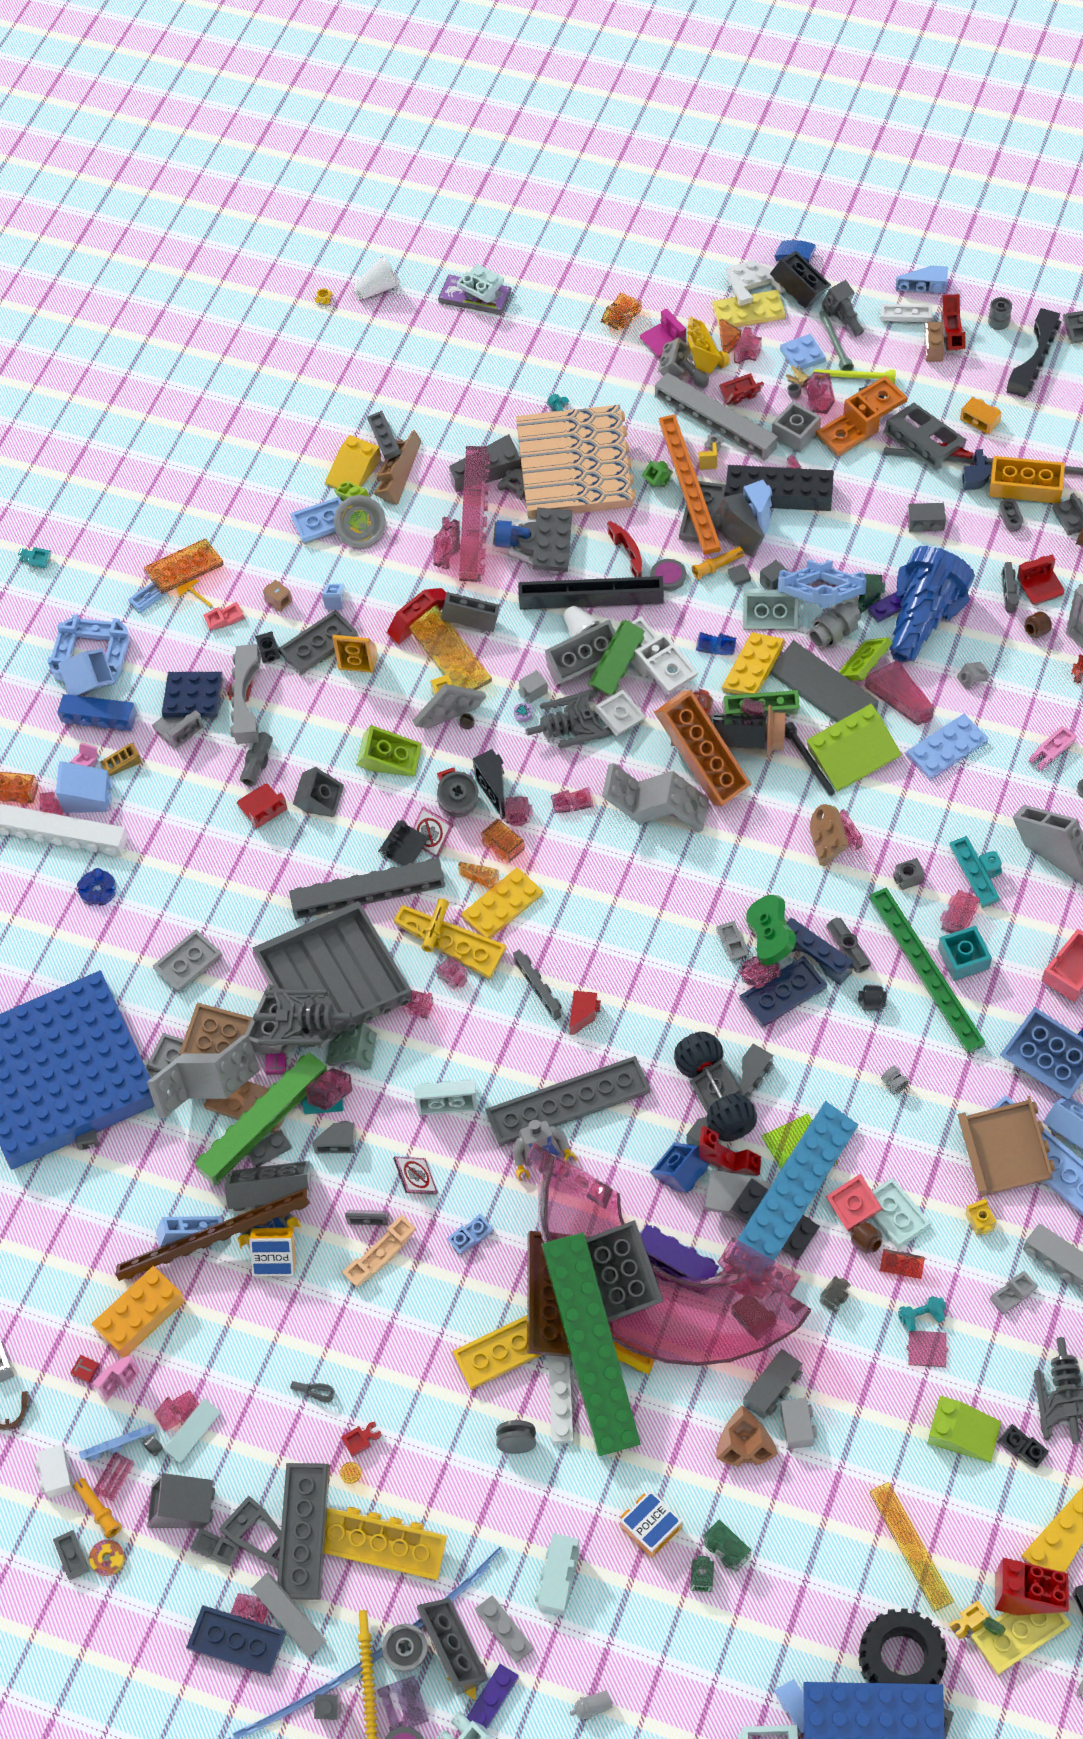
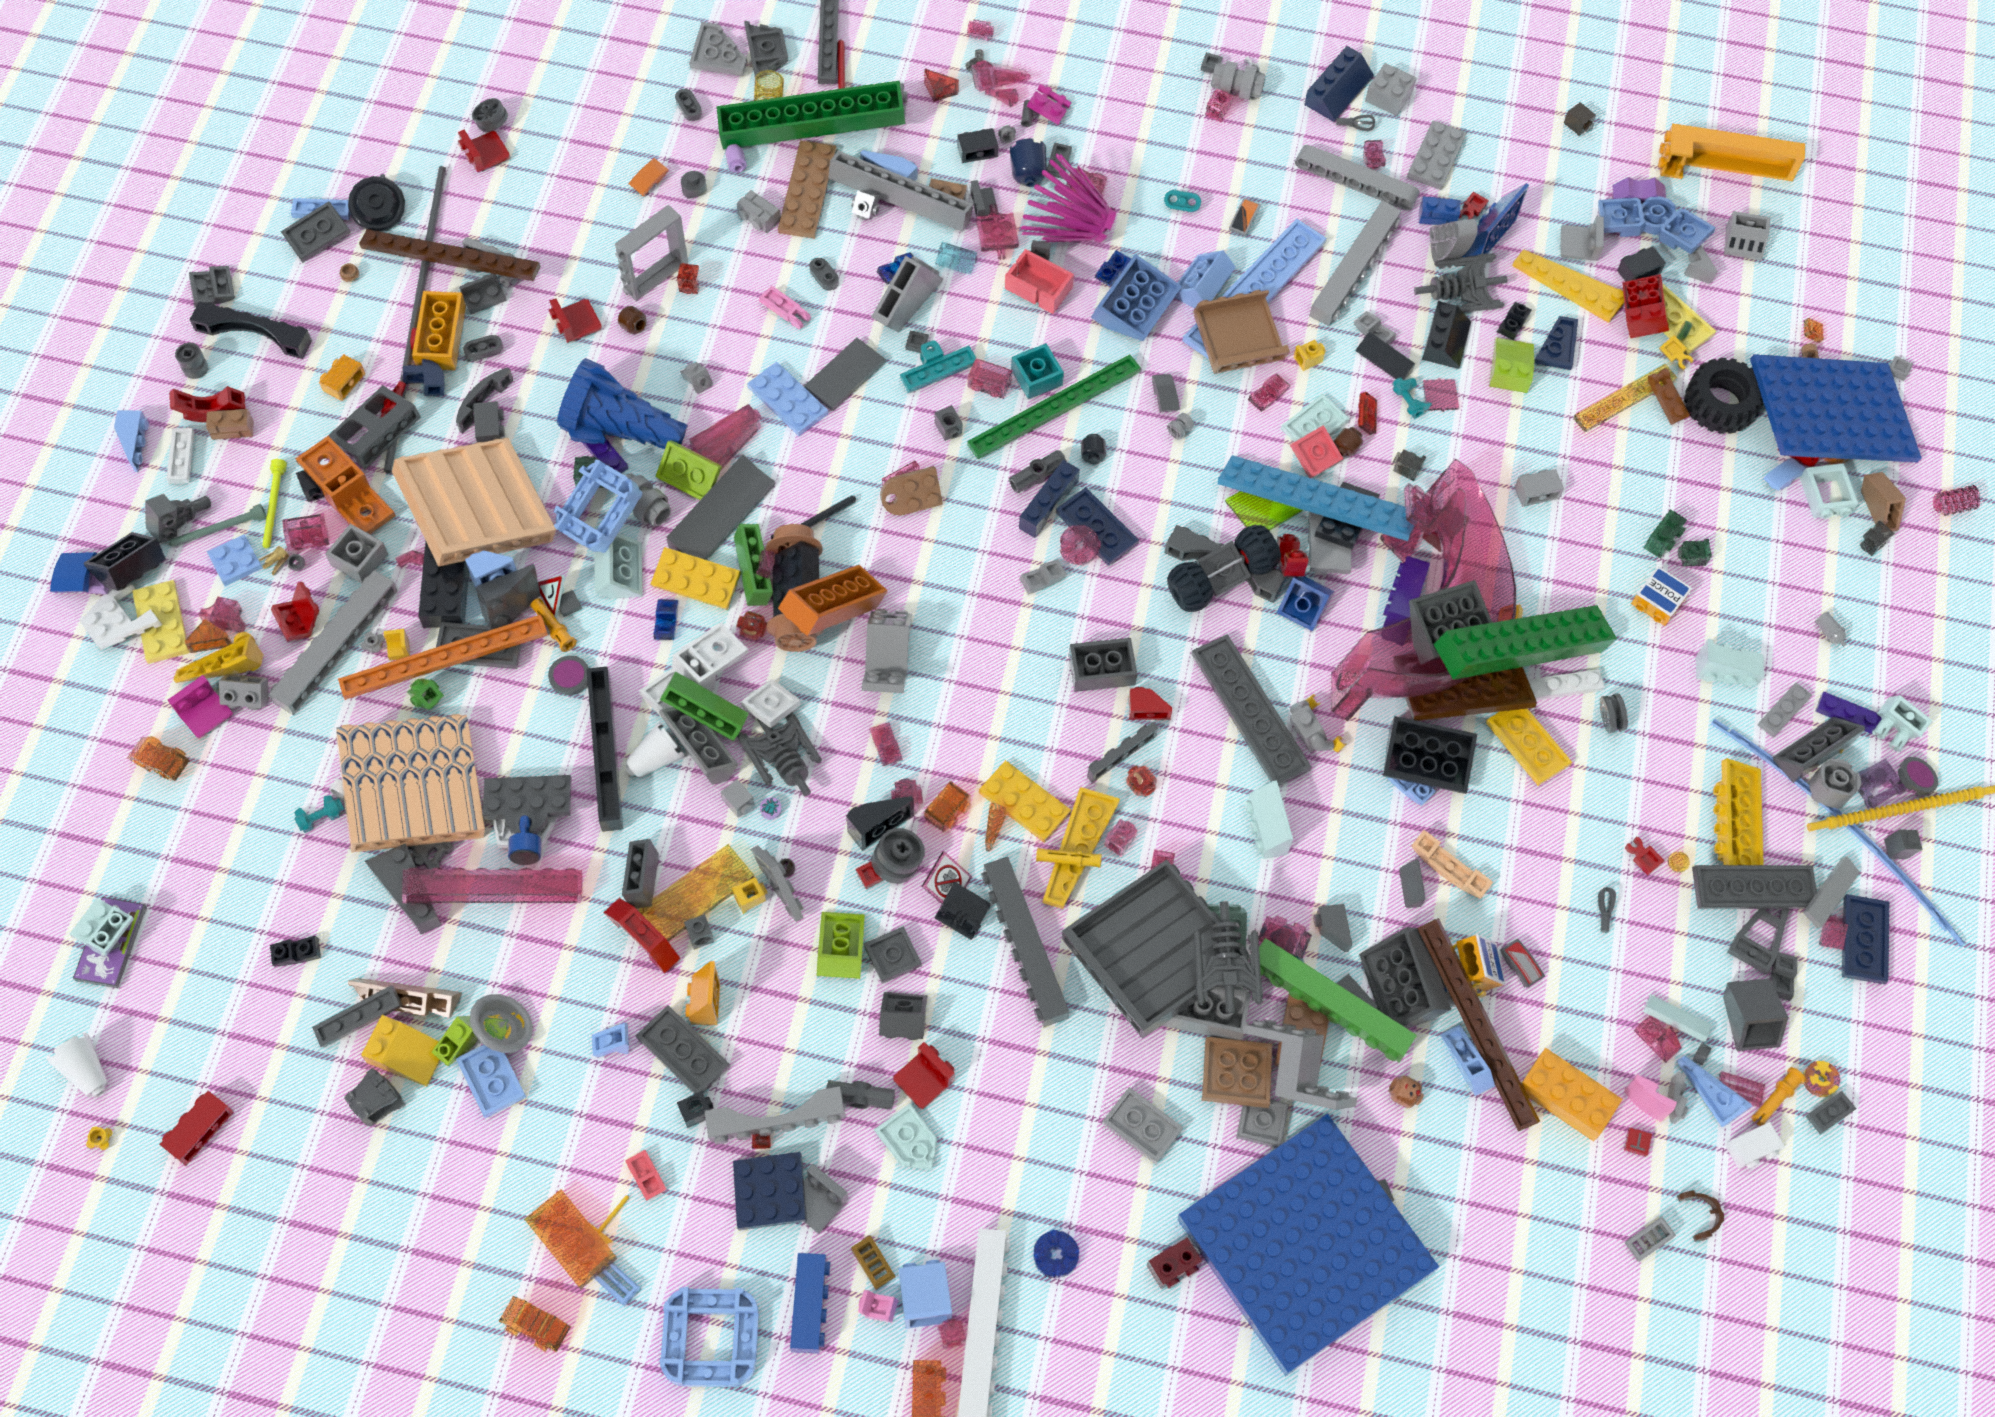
camera: 105 degrees left, 5 degrees up
light blue slope [58,648,115,696] -> none
medium nougat brick [263,579,293,612] -> none
dark pink tile [266,1053,286,1075] -> none
piece [393,1156,438,1195] -> none
clear pink plate [433,517,461,570] -> none
red slope [607,521,642,577] -> none
dark grey piece [682,359,709,388] -> none
nougat brick [716,1405,778,1466] -> none
dark grey brick [743,1349,803,1419] -> none
green plate [746,894,796,966] -> none
dark grey brick [760,560,788,590] -> none
lime slope [806,703,902,792] -> none
dark grey hinge [1001,562,1019,613] -> none
none -> red brick [159,1091,234,1166]
none -> black slope [270,935,321,967]
none -> dark grey piece [344,1068,405,1126]
none -> light nougat panel [392,438,556,566]
none -> dark grey slope [456,367,513,434]
none -> clear orange brick [499,1296,571,1353]
none -> piece [538,575,565,618]
none -> dark grey brick [684,914,714,950]
none -> dark grey tile [804,338,886,411]
none -> dark grey plate [864,926,922,984]
none -> light aqua tile [874,1103,937,1170]
none -> dark grey tile [905,331,929,353]
none -> dark grey brick [1068,638,1137,692]
none -> clear red head [1126,765,1157,797]
none -> dark red brick [1146,1237,1202,1289]
none -> dark grey slope [1152,374,1180,413]
none -> clear pink slope [1248,373,1291,412]
none -> black slope [1355,332,1415,380]
none -> black slope [1383,716,1478,794]
none -> nougat head [1388,1075,1424,1108]
none -> black slope [1422,301,1471,369]
none -> slope [1500,939,1545,988]
none -> dark blue wing [1534,316,1578,370]
none -> dark orange plate [1647,368,1690,425]
none -> light grey slope [1668,1072,1689,1124]

